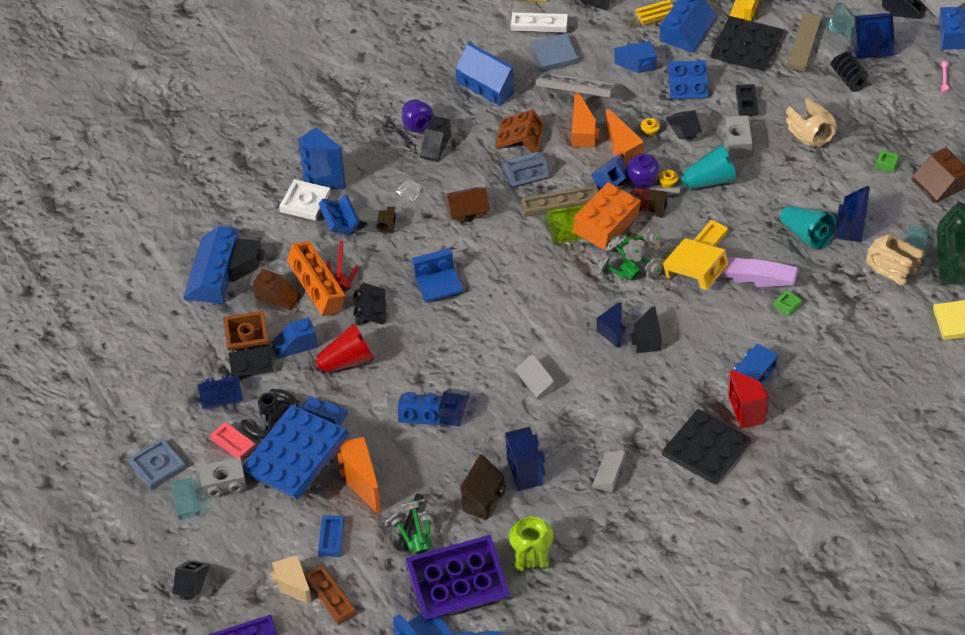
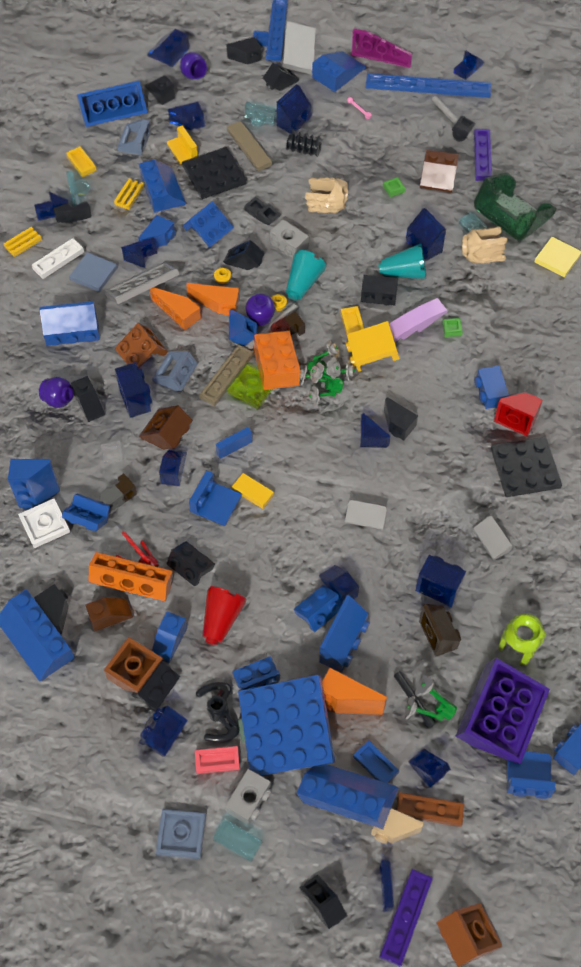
camera: 50 degrees left, 10 degrees up
none -> clear blue brick [115,362,152,418]
none -> clear blue slope [121,237,157,268]
none -> clear blue slope [159,450,187,486]
none -> blue tile [216,427,252,459]
none -> yellow tile [232,473,274,509]
none -> blue slope [297,764,399,829]
none -> blue slope [319,595,370,673]
none -> black brick [361,275,398,306]
none -> clear blue tile [380,860,394,912]
none -> clear blue slope [408,749,451,787]

